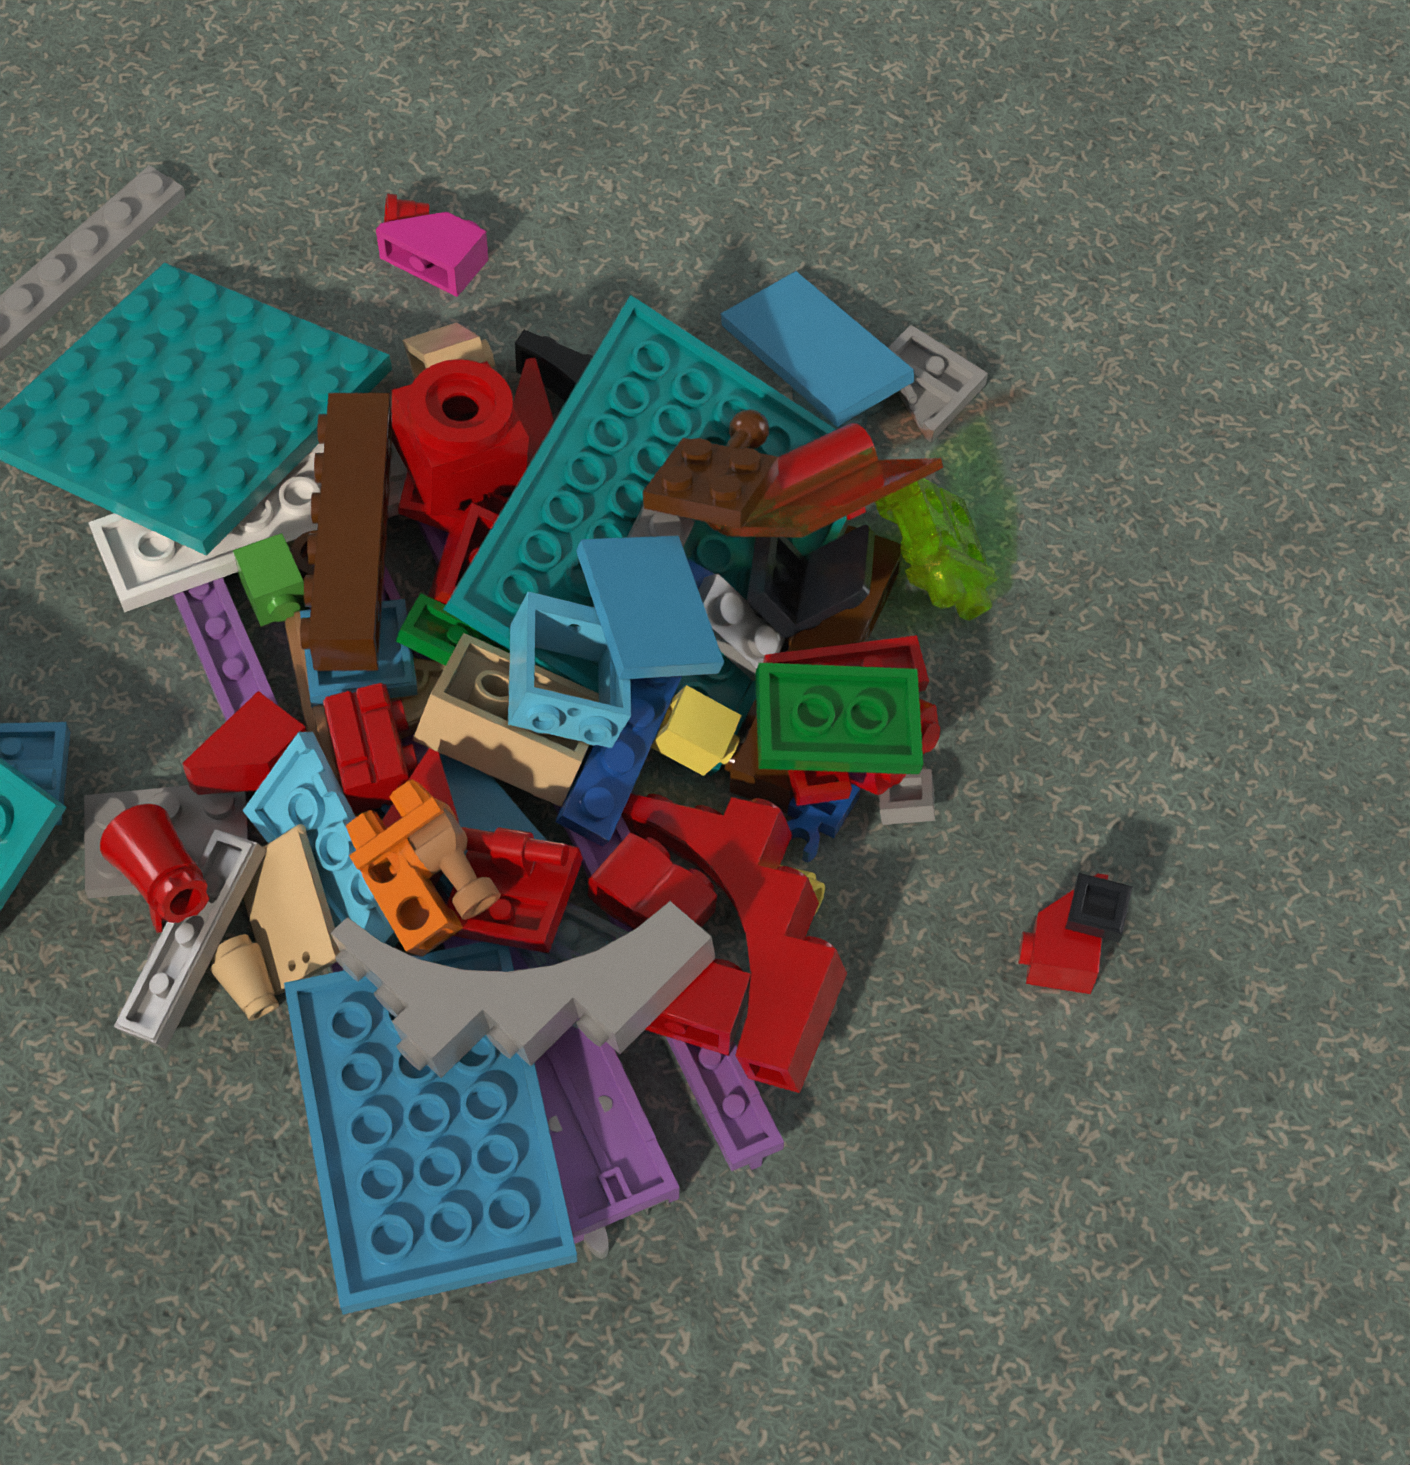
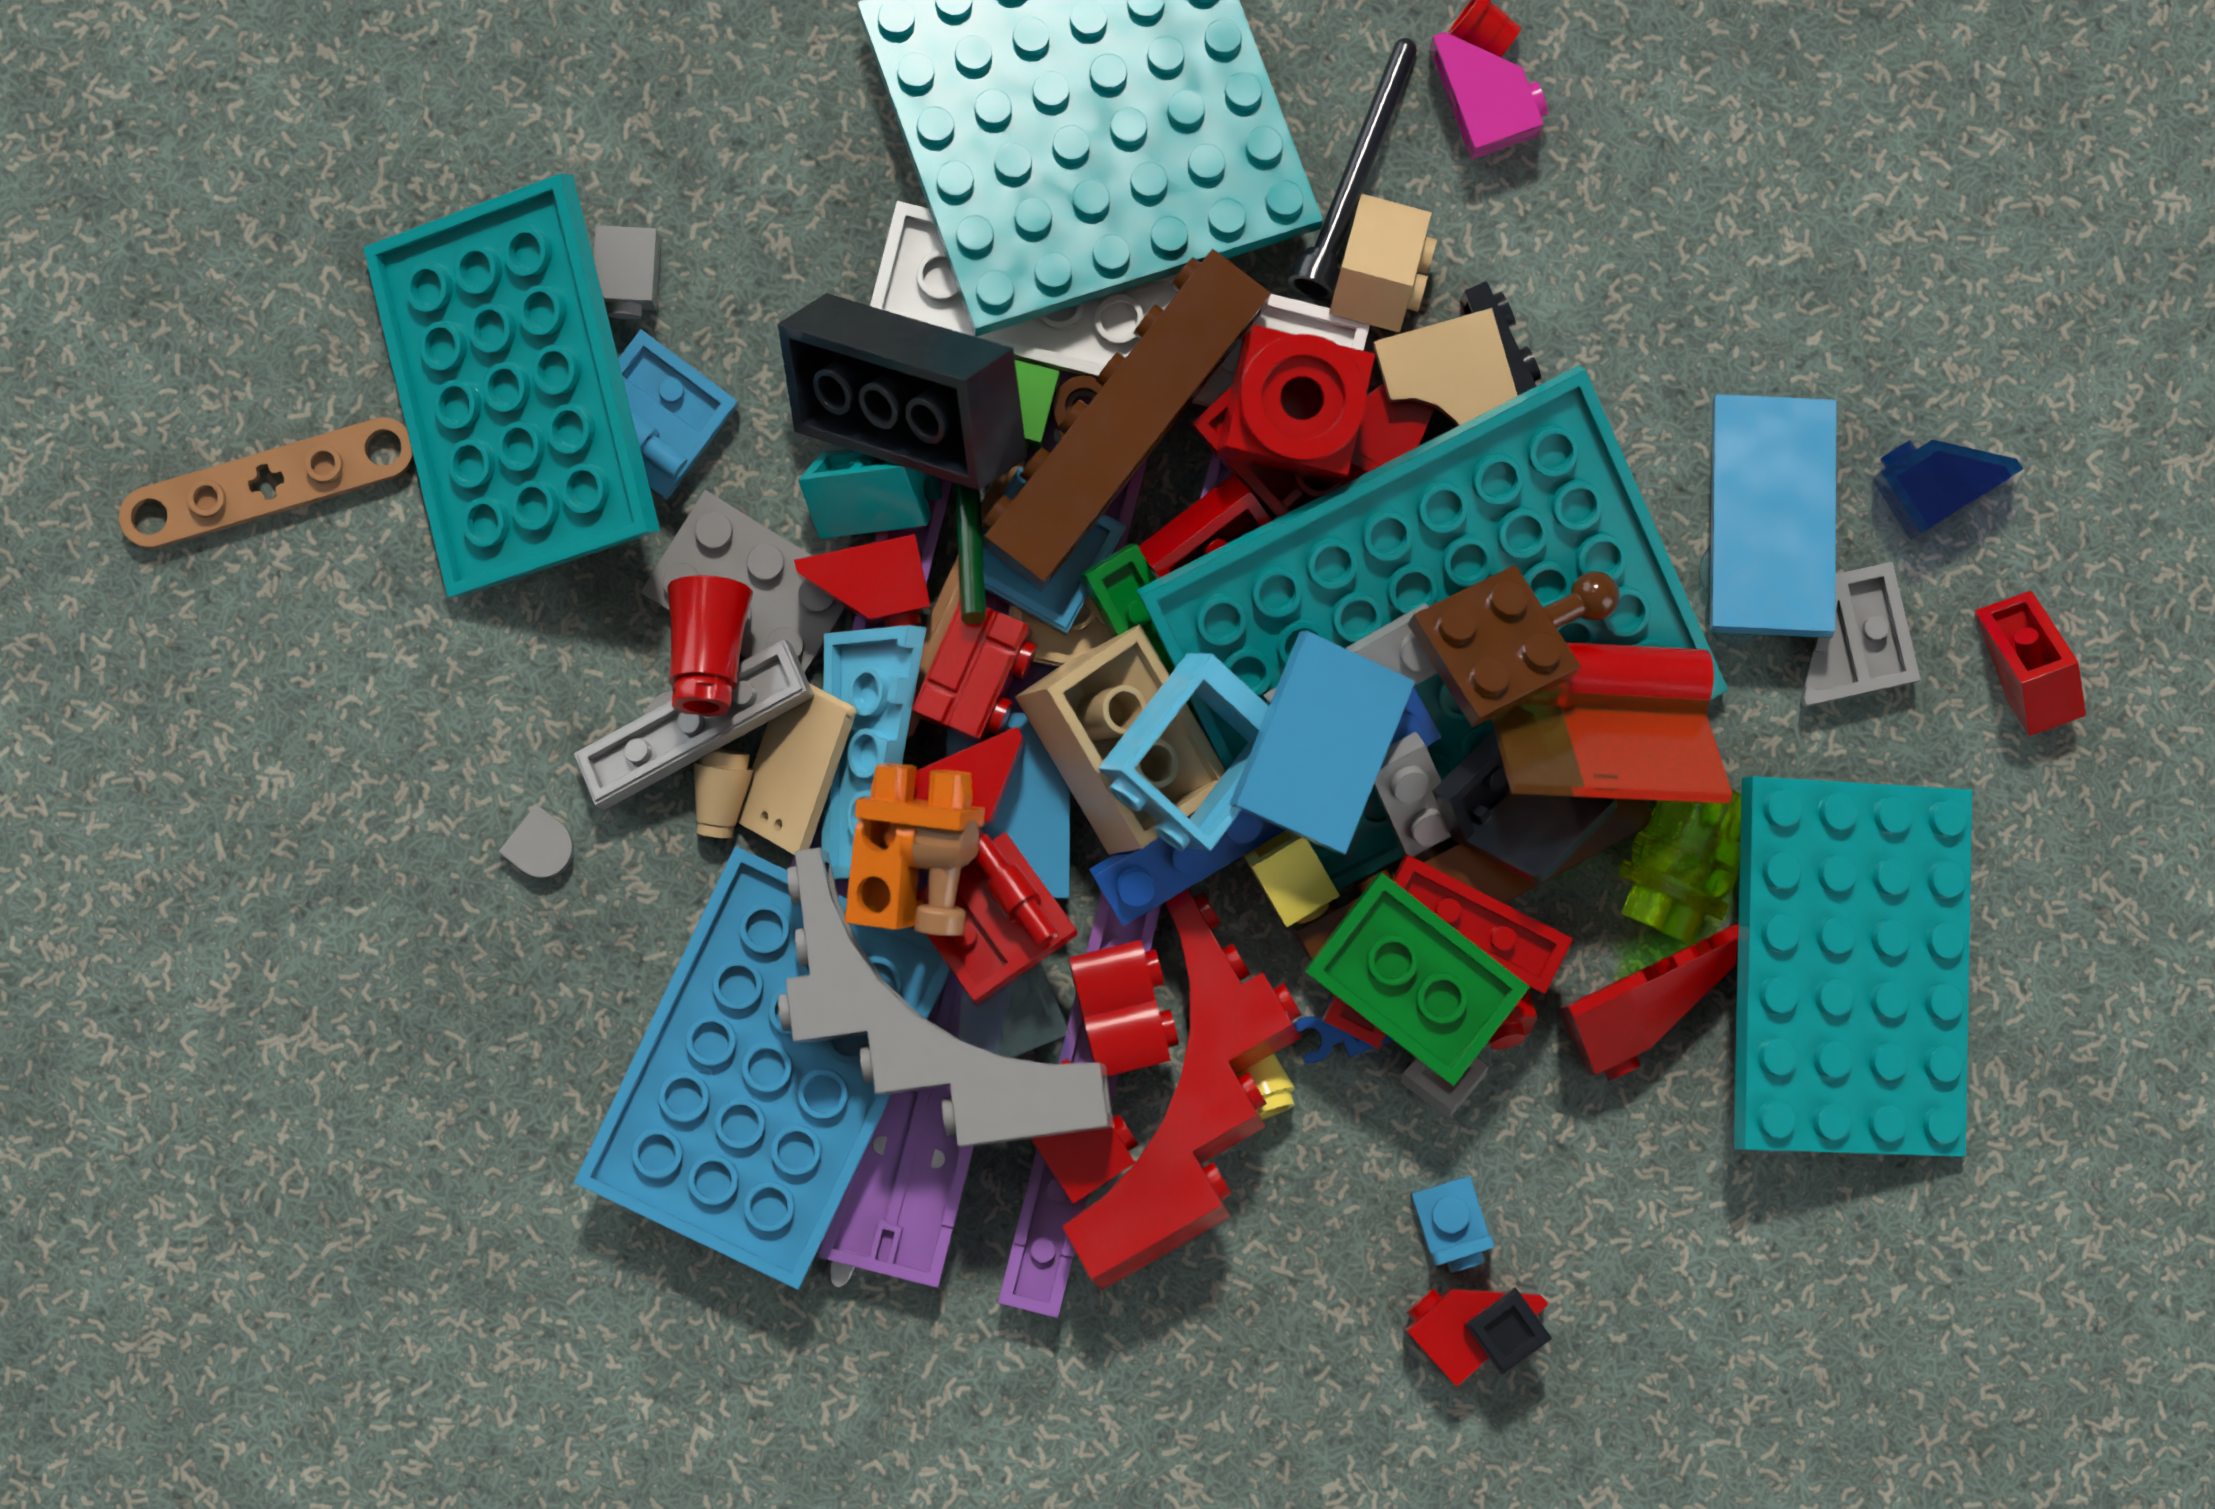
camera: 40 degrees right, 25 degrees up
none -> light grey tile [498,804,574,878]
none -> black brick [777,293,1027,490]
none -> teal hinge [798,449,942,539]
none -> dark green bar [955,483,986,624]
none -> black piece [1288,38,1417,301]
none -> tan tile [1373,308,1518,427]
none -> dark azure bracket [1411,1176,1495,1273]
none -> red wedge [1557,922,1738,1081]
none -> teal plate [1734,776,1972,1157]
none -> clear blue slope [1872,439,2023,540]
none -> red slope [1975,590,2086,736]

